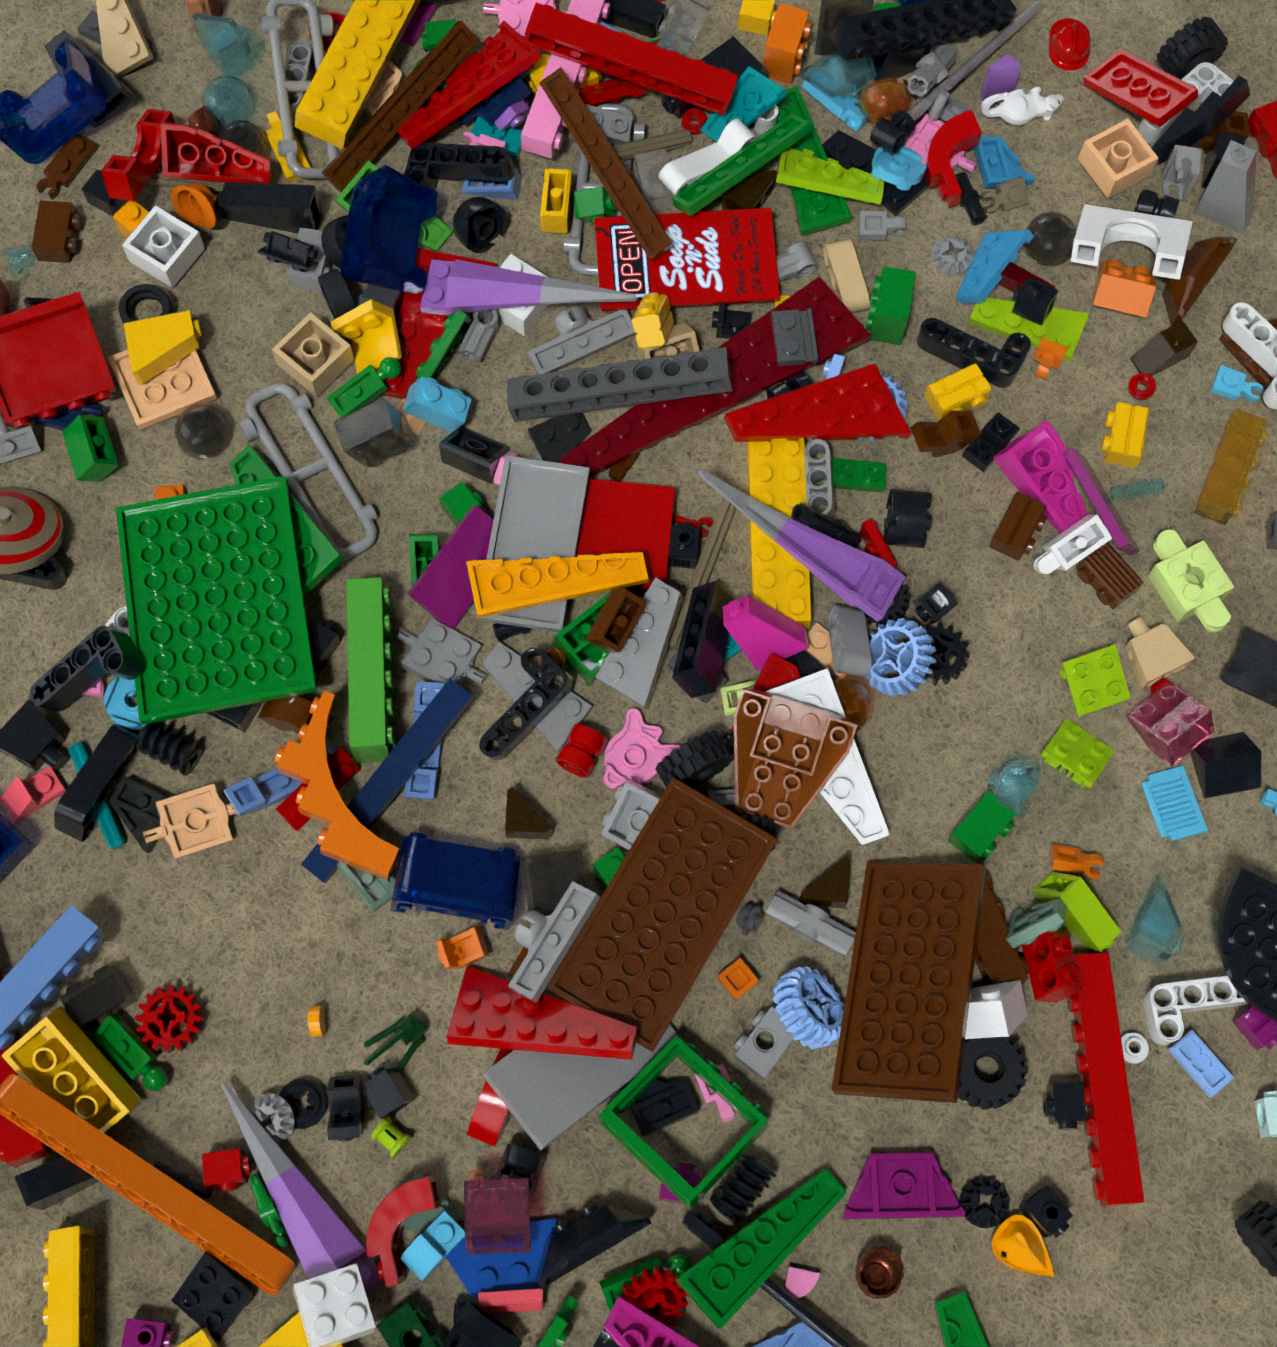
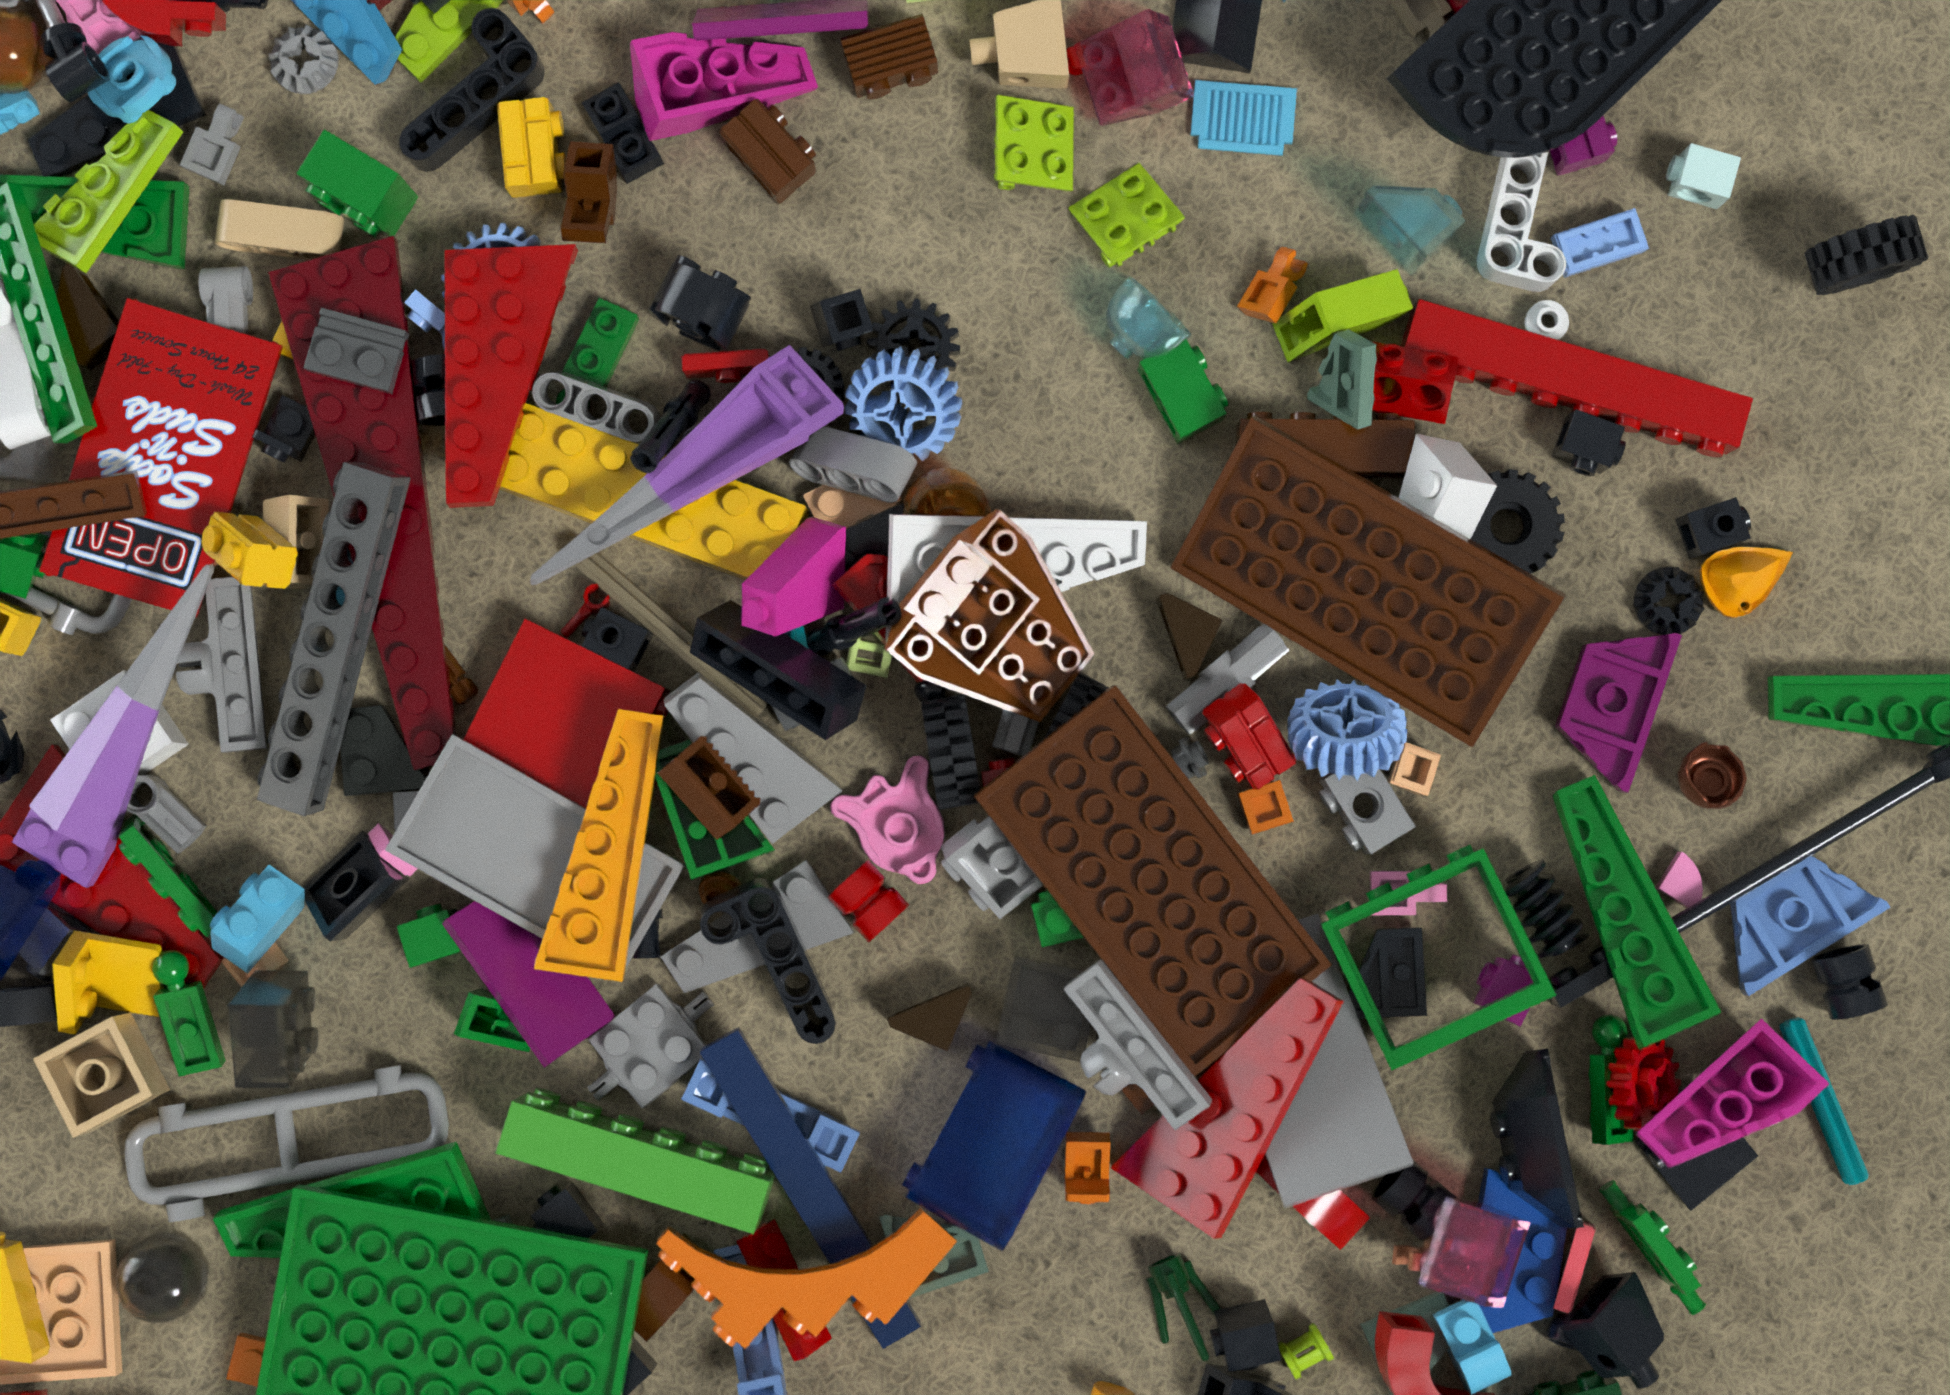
camera: 65 degrees left, 15 degrees up
white brick [1033,514,1112,574] -> none
none -> black pin [807,597,901,656]
none -> red brick [1202,683,1296,790]
none -> light nougat slope [1388,742,1441,796]

